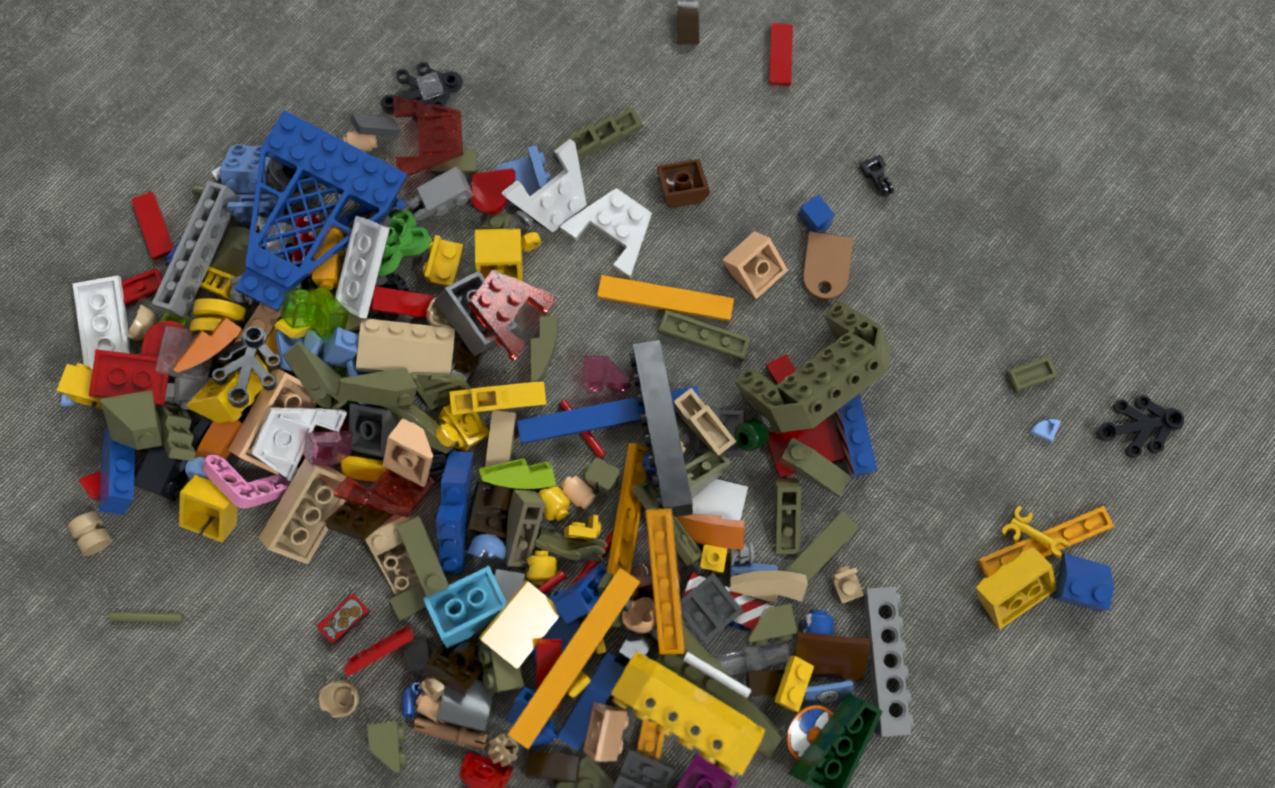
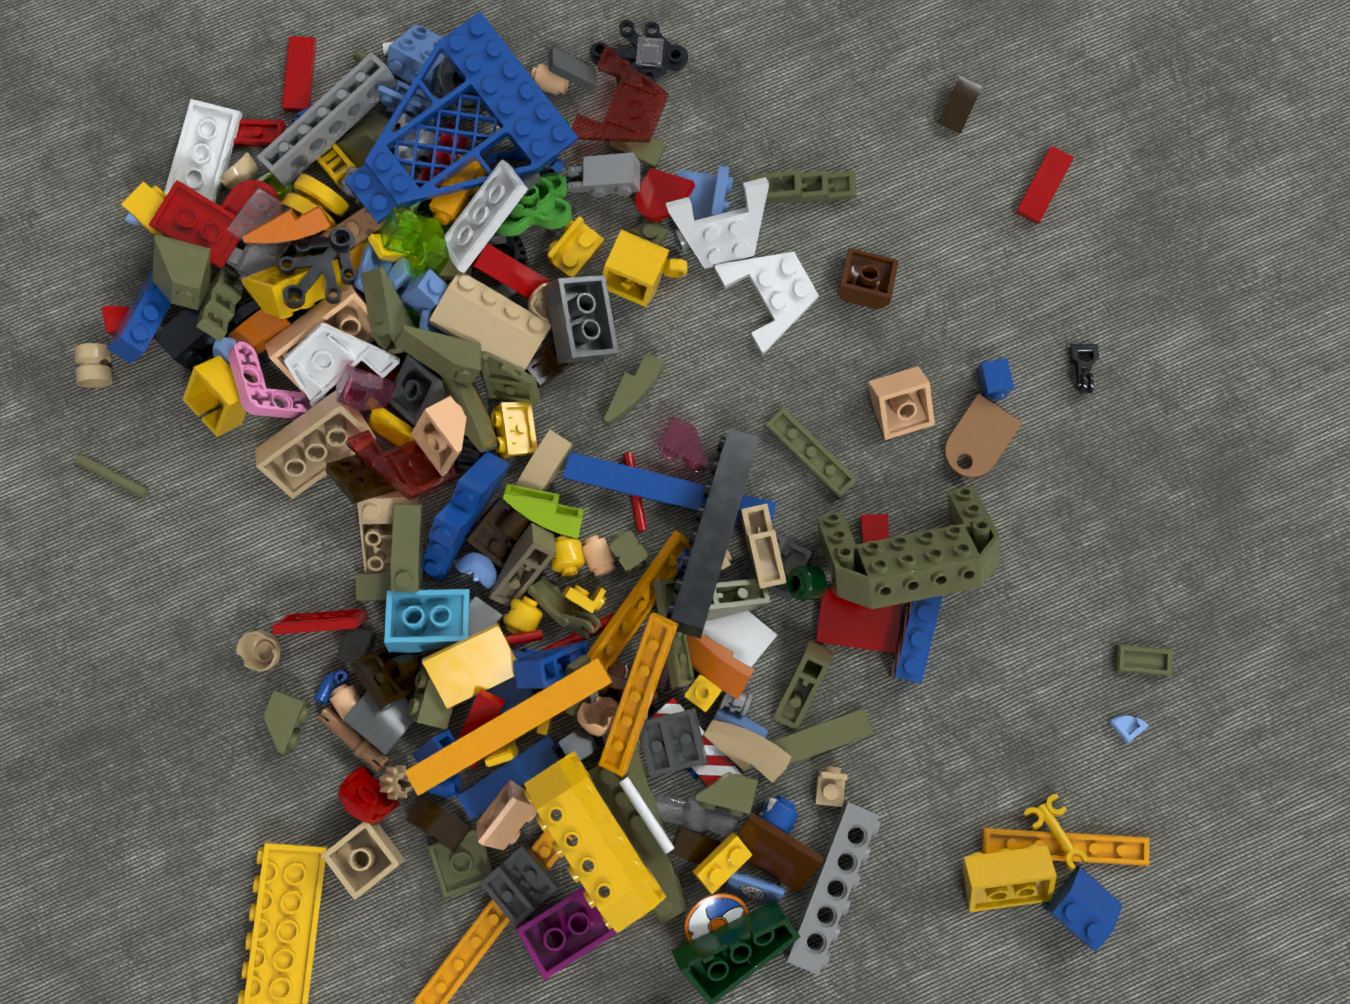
camera: 30 degrees right, 5 degrees up
tile [317,593,370,645] -> none
tan tile [419,677,445,701] -> none
yellow tile [436,423,459,447] -> none
yellow slope [449,381,547,415] -> none
clear red wing [467,270,557,361] -> none
light orange tile [597,275,734,322] -> none
olive slope [778,438,851,497] -> none
black plant [1097,395,1184,458] -> none

